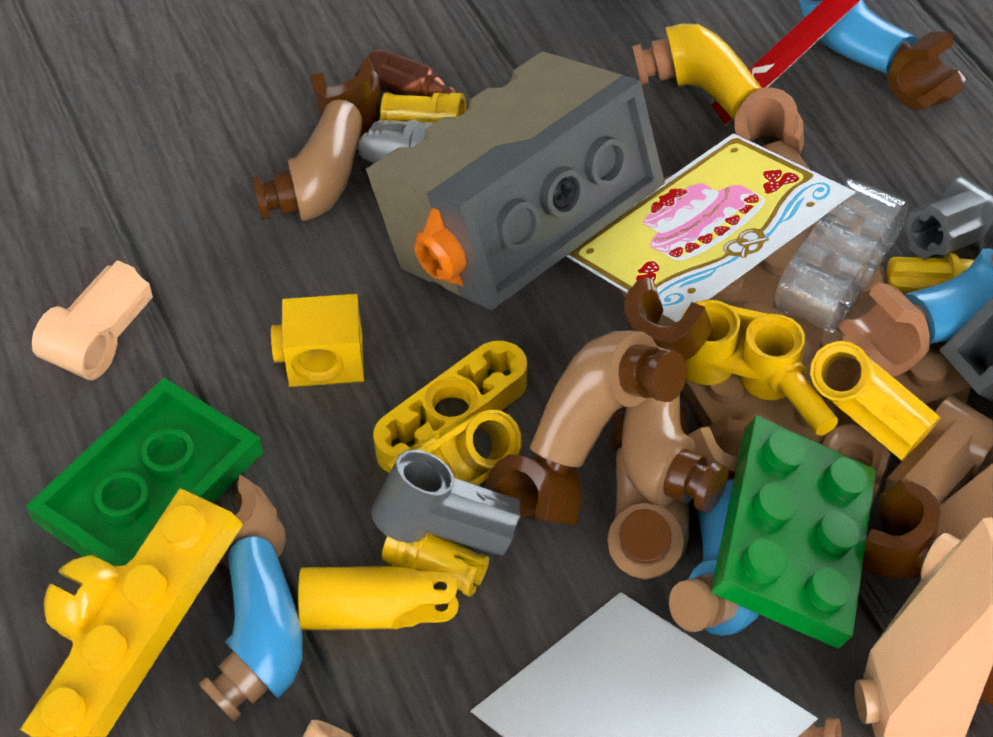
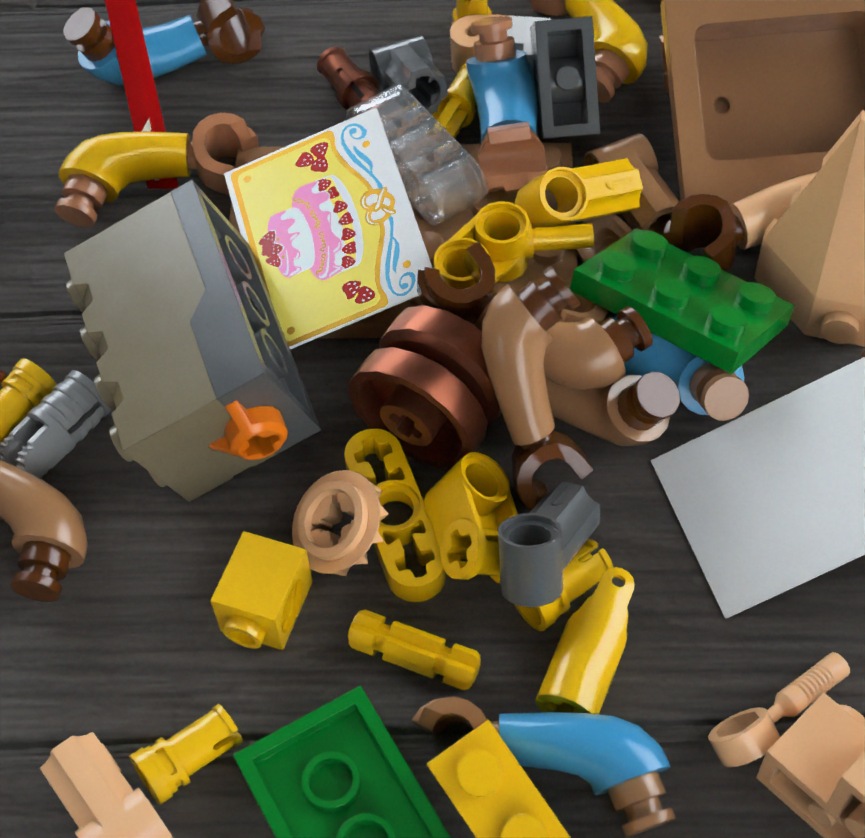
camera: 65 degrees left, 5 degrees up
none -> yellow pin [129,704,243,805]
none -> light nougat gear [292,470,388,576]
none -> copper pin [317,46,400,135]
none -> yellow axle [347,610,481,690]
none -> copper wheel [349,305,501,468]

